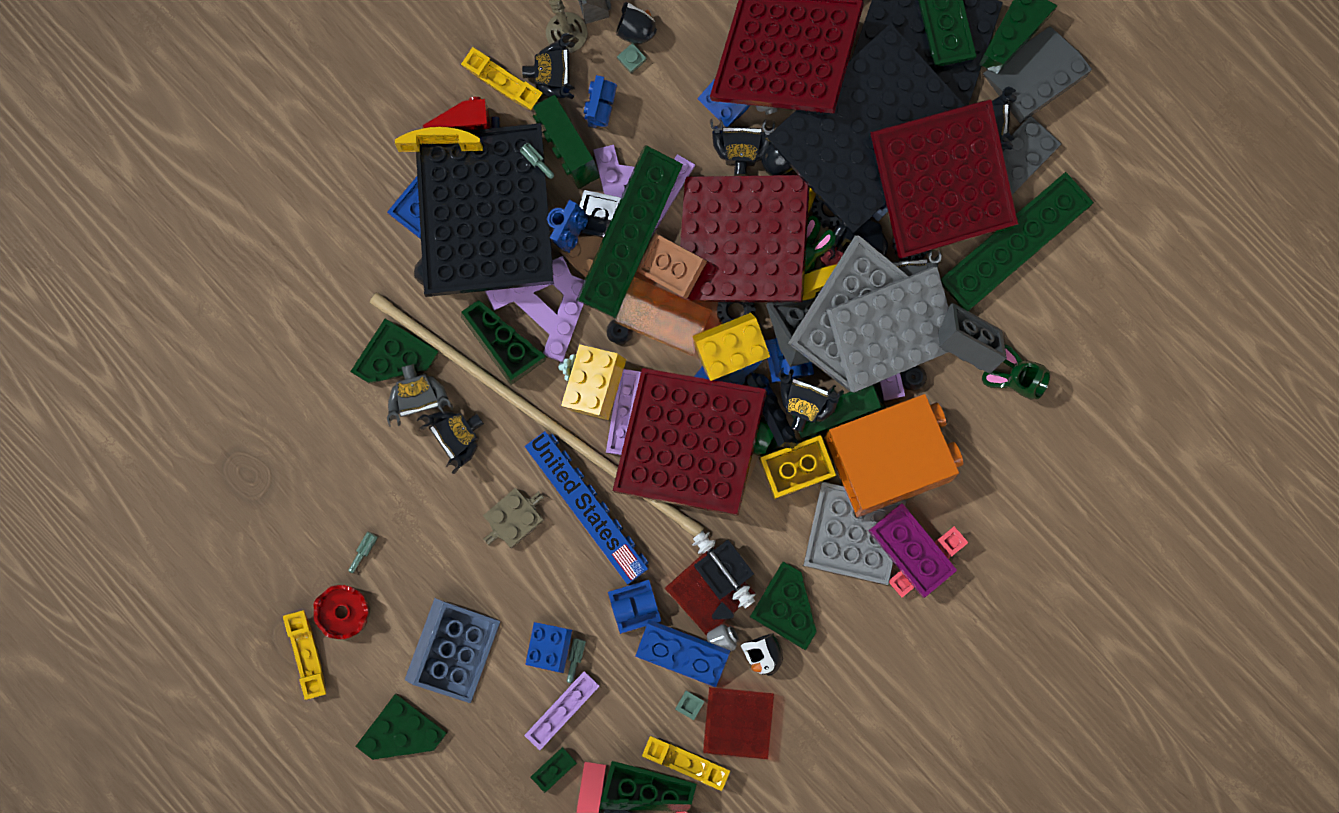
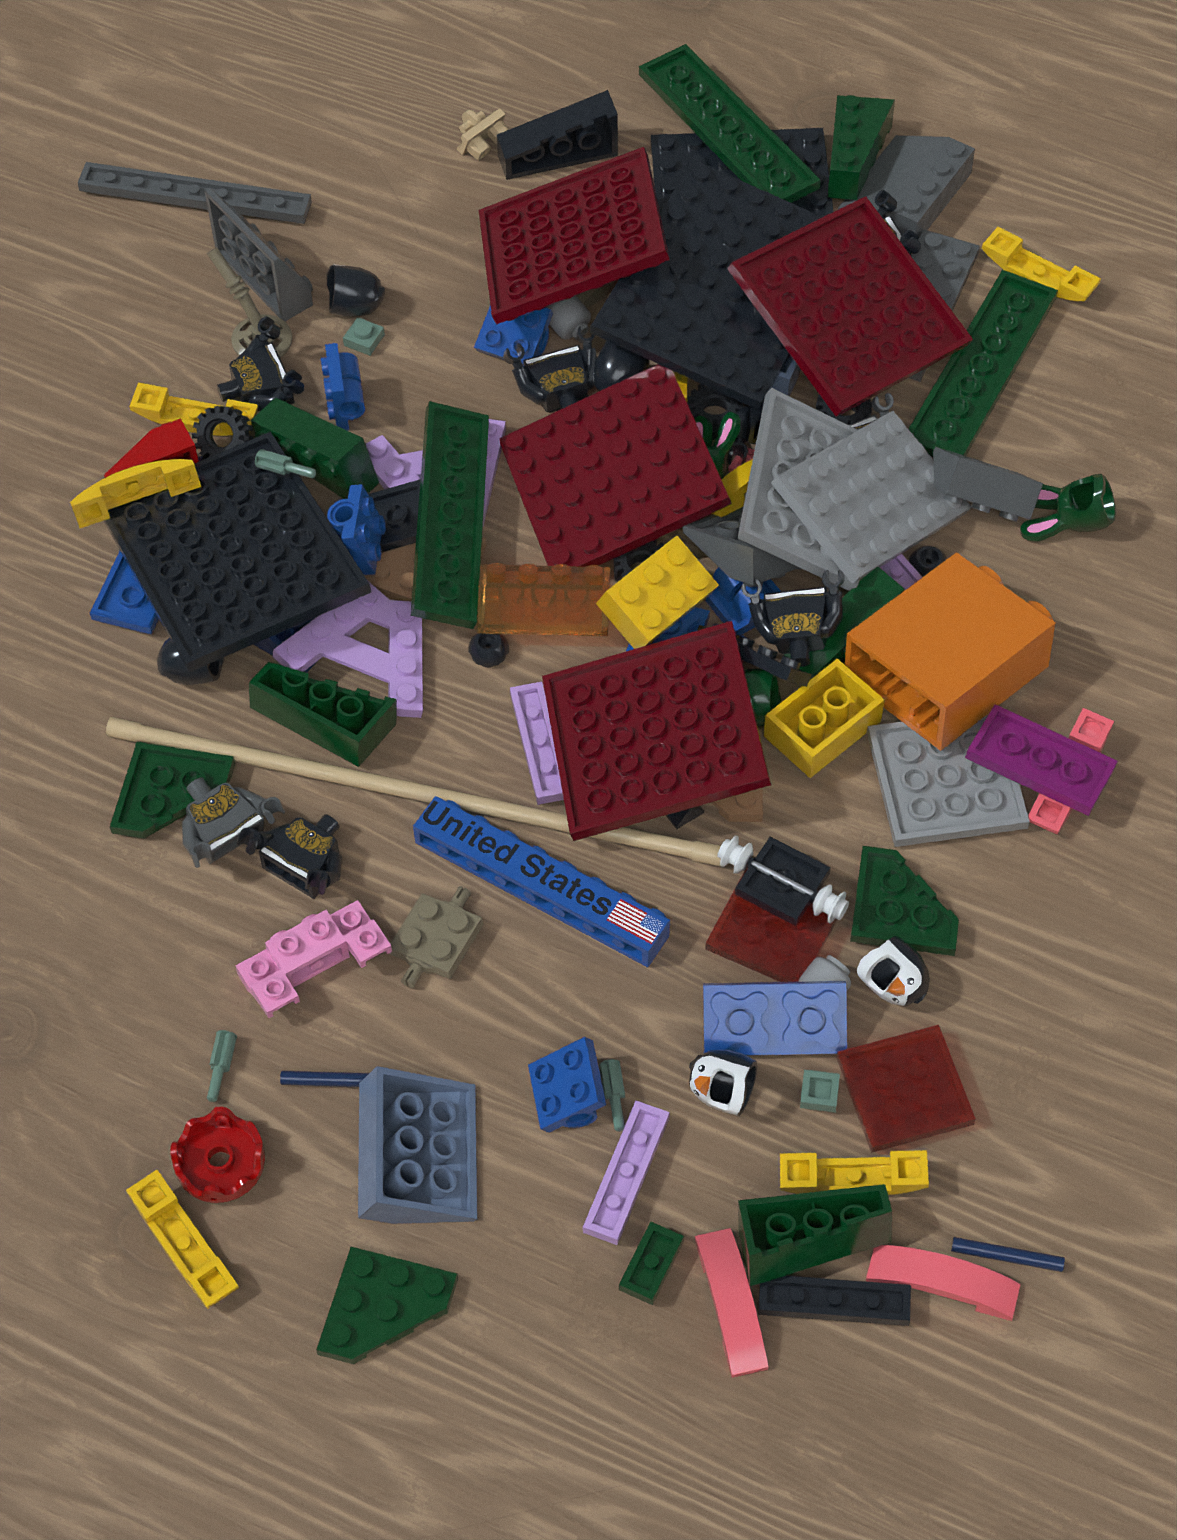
camera: 20 degrees left, 25 degrees down
light aqua plant [558,354,576,381] -> none
yellow brick [561,344,627,420] -> none
blue plate [608,580,661,634] -> none
nougat plate [637,233,707,299] -> none
black slope [711,602,734,620] -> none
none -> black tyre [192,406,254,458]
none -> bright pink bracket [235,900,392,1018]
none -> dark blue bar [280,1071,369,1087]
none -> piece [689,1050,758,1116]
none -> yellow slope [981,227,1101,301]

